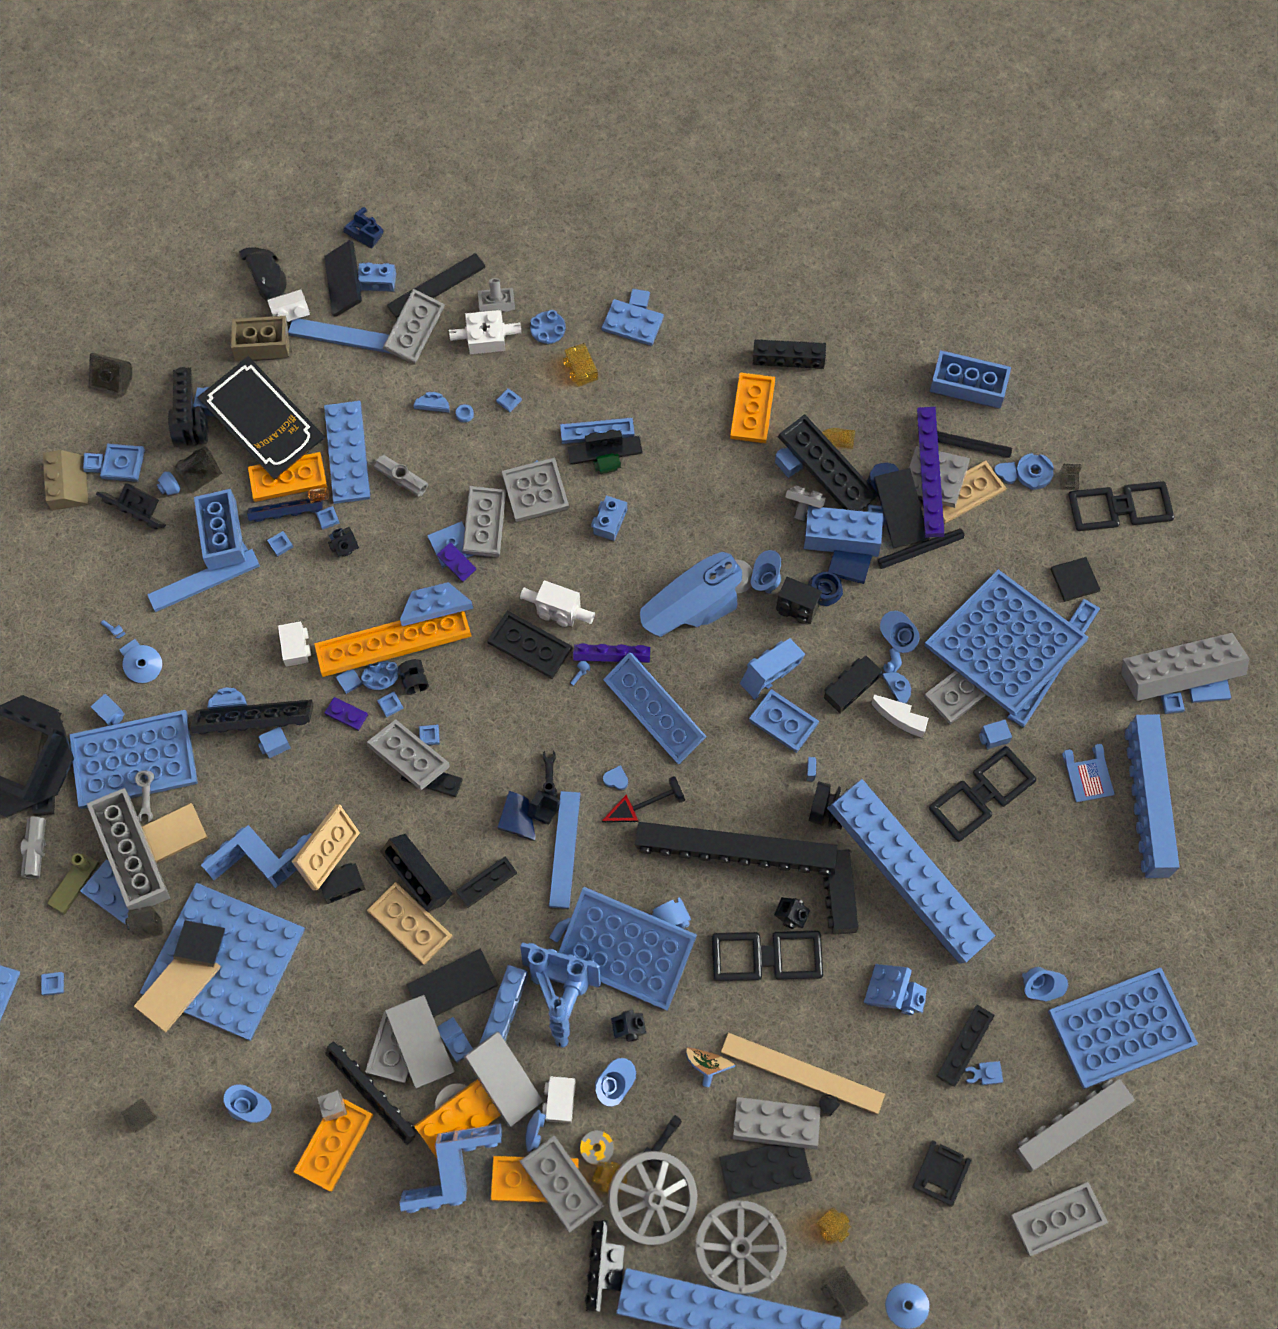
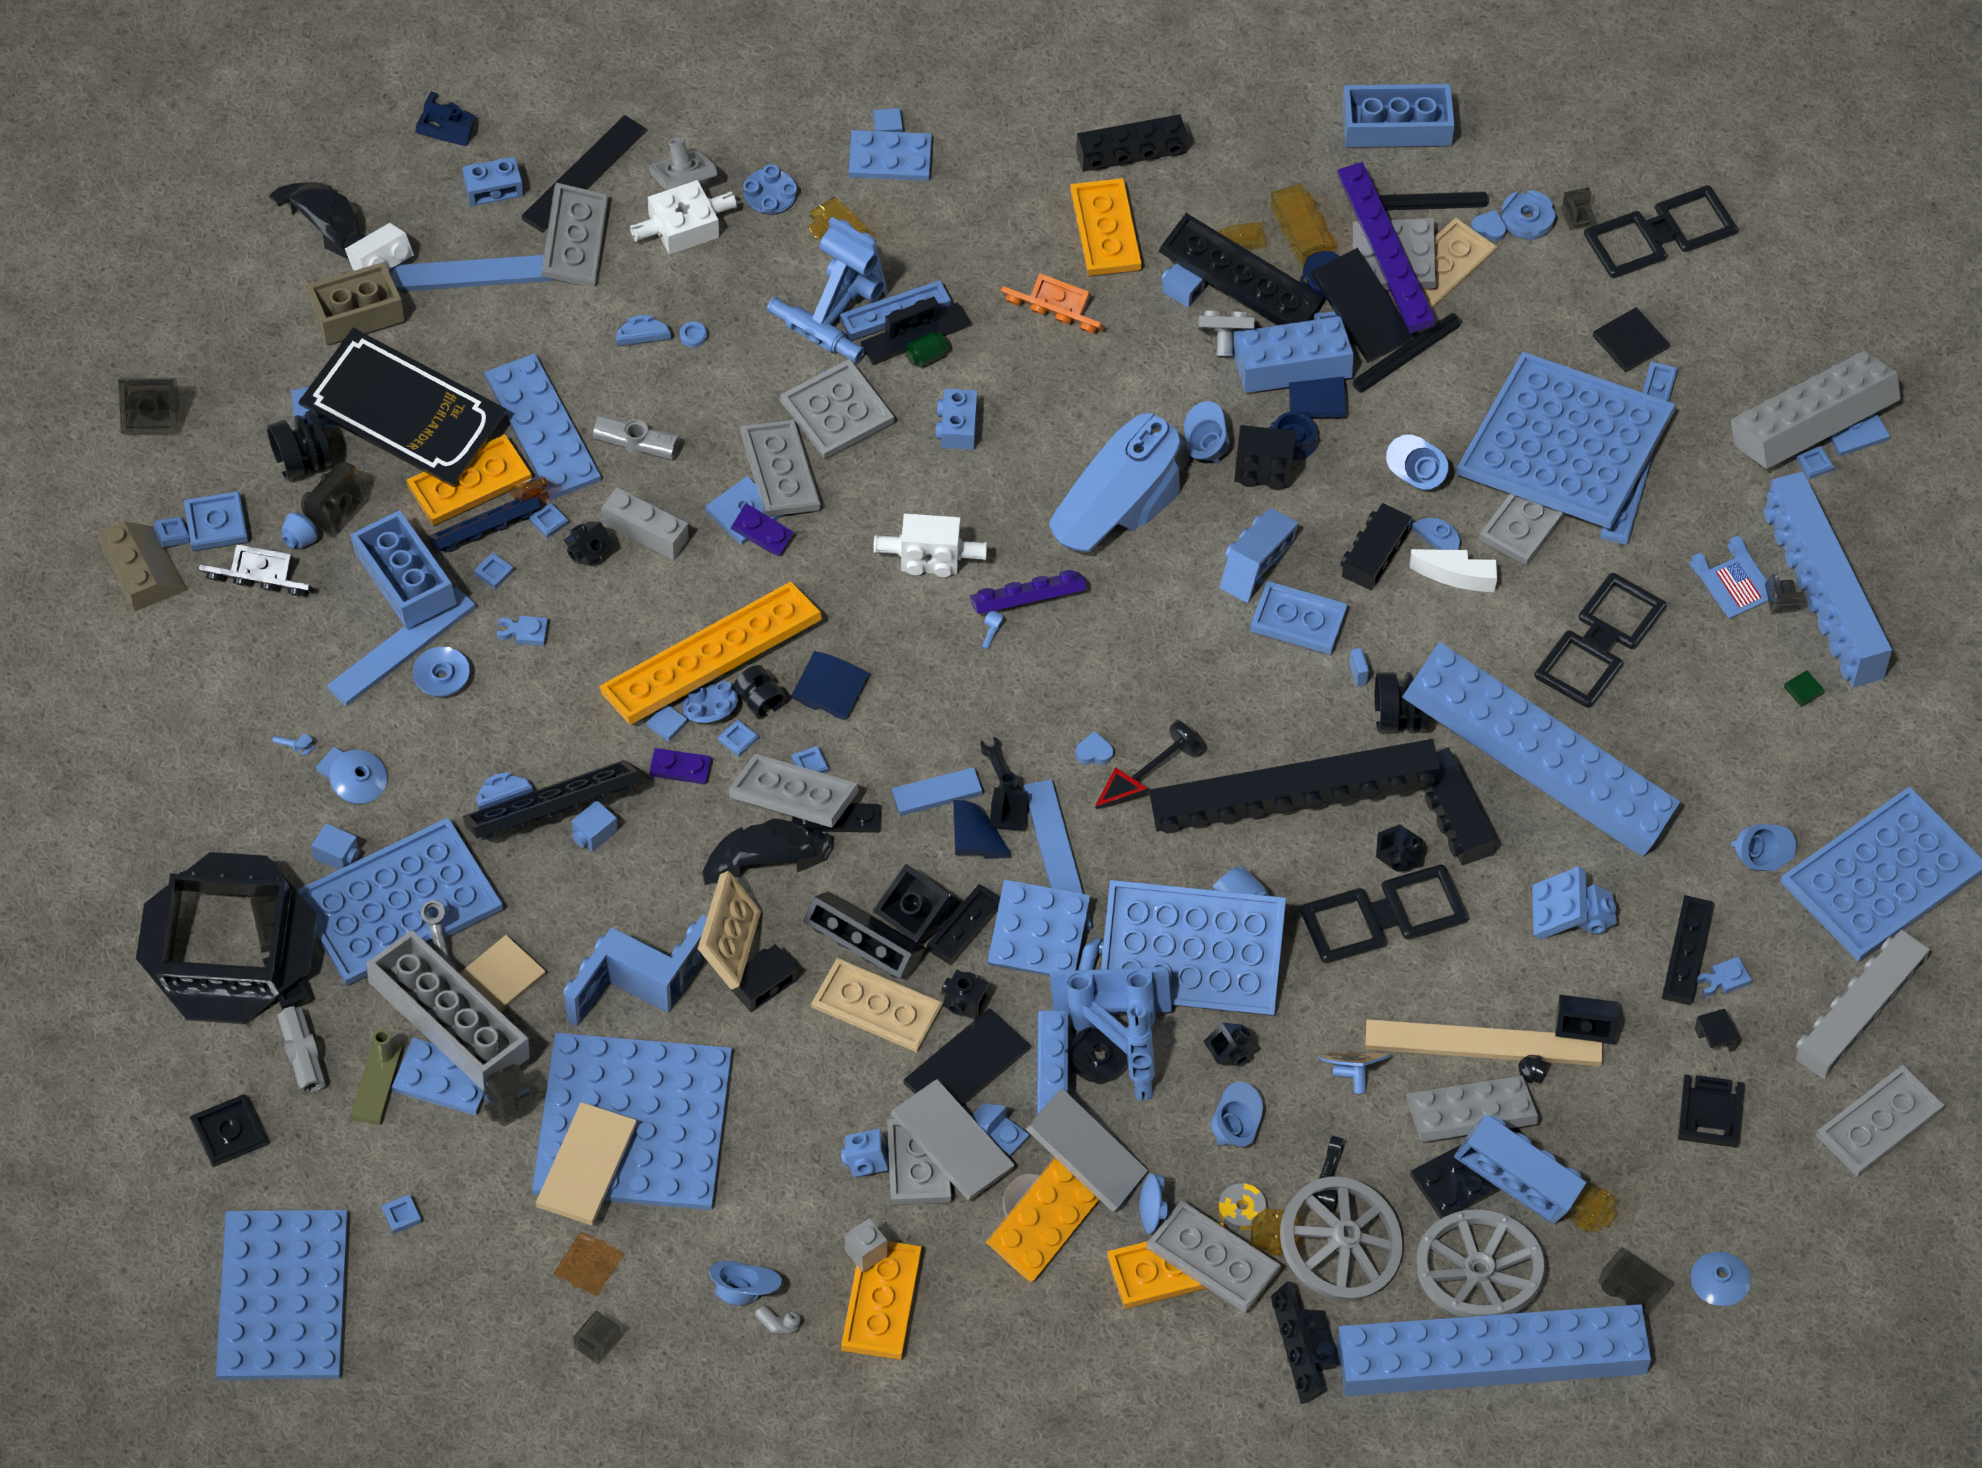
camera: 20 degrees left, 10 degrees down
black plate [173,367,193,431] -> none
black tile [173,920,225,967] -> none
white brick [278,621,311,667] -> none
black tile [324,240,362,316] -> none
black plate [325,1041,416,1146] -> none
medium blue wing [400,582,473,626] -> none
medium blue bracket [400,1124,502,1213] -> none
black plate [487,610,572,679] -> none
medium blue tile [496,388,522,412] -> none
white brick [542,1076,576,1124] -> none
medium blue plate [603,653,707,764] -> none
medium blue arm [883,648,902,673] -> none
medium blue brick [979,720,1012,749] -> none
none -> medium blue dish [412,647,470,697]
none -> medium blue plate [497,616,548,646]
none -> clear orange piece [554,1232,624,1296]
none -> light grey brick [602,487,689,560]
none -> black animal [702,818,834,885]
none -> light grey arm [755,1305,801,1334]
none -> medium blue plate [767,217,888,363]
none -> dark blue slope [790,651,869,720]
none -> medium blue brick [841,1129,888,1177]
none -> black slope [873,864,961,944]
none -> medium blue tile [891,767,982,816]
none -> black brick [941,969,989,1020]
none -> medium blue plate [987,880,1090,976]
none -> orange bracket [1000,273,1105,334]
none -> black plate [1070,1027,1128,1084]
none -> clear yellow brick [1270,183,1335,267]
none -> medium blue brick [1454,1114,1587,1224]
none -> black brick [1555,994,1618,1044]
none -> black panel [1694,1008,1738,1052]
none -> clear smoke panel [1765,574,1805,615]
none -> dark green tile [1784,670,1825,707]

